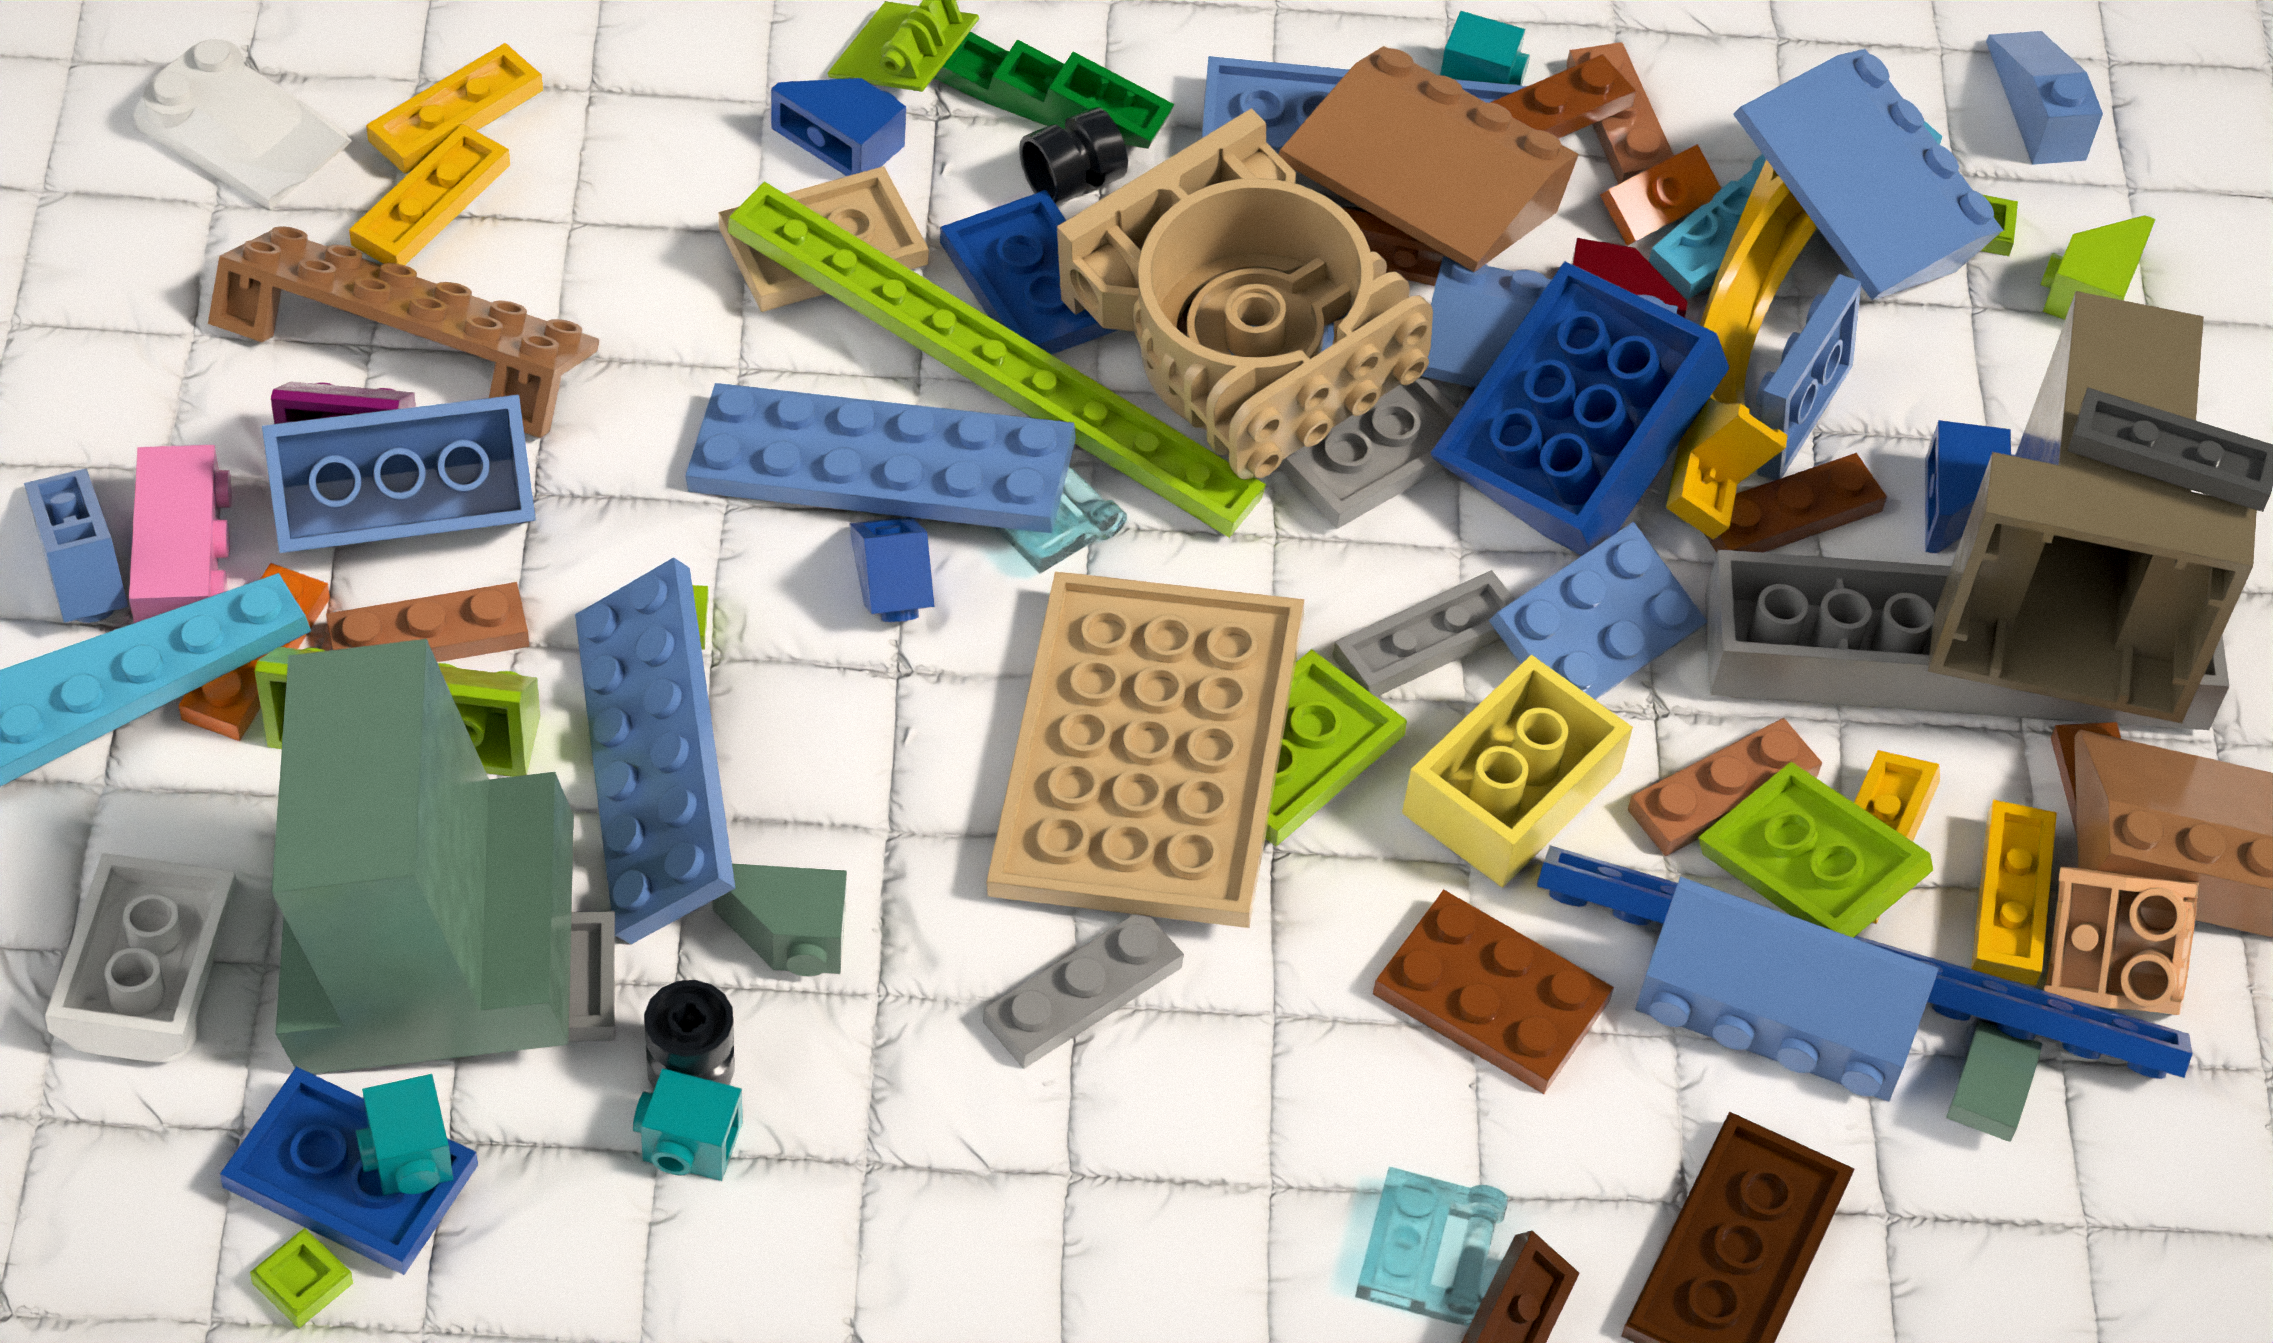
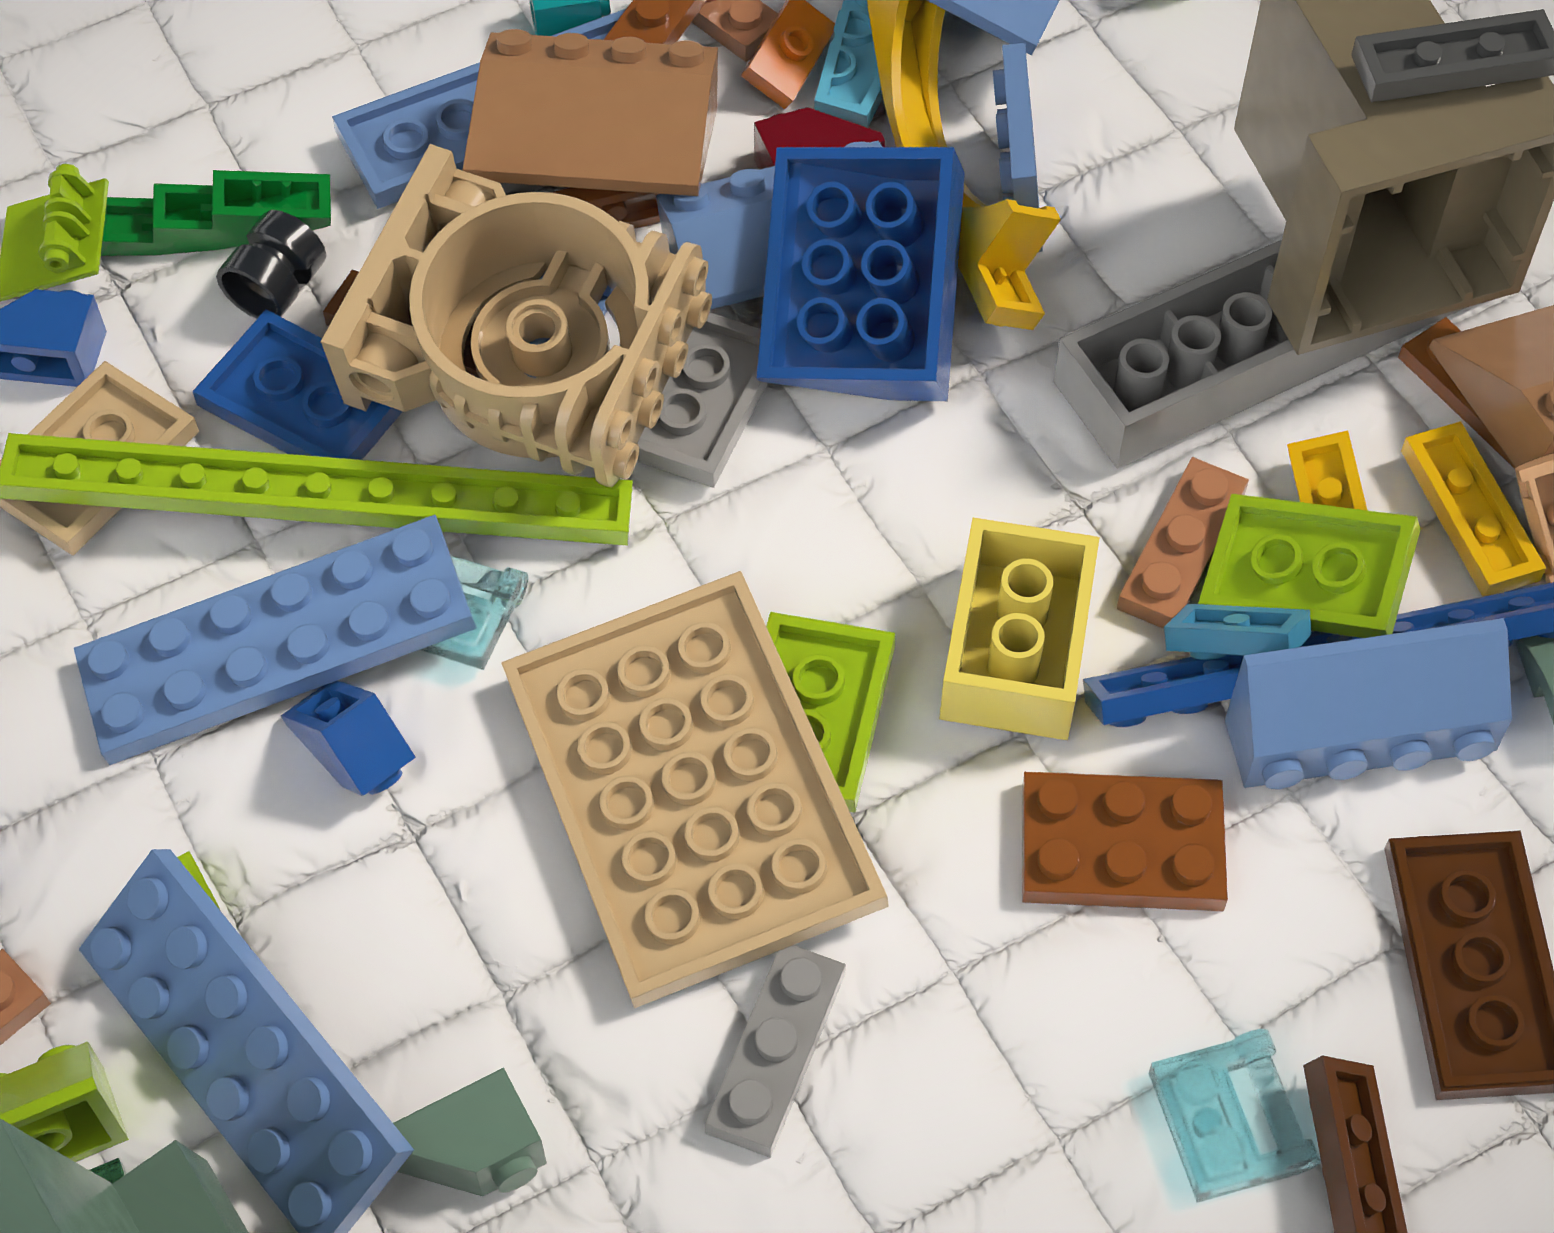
camera: 25 degrees left, 5 degrees up
light grey plate [1332,570,1515,697] -> none
medium blue plate [1488,522,1708,700] -> none
dark orange plate [1704,453,1887,553] -> none
blue slope [1925,420,2016,554] -> none
none -> dark azure plate [1164,604,1312,660]

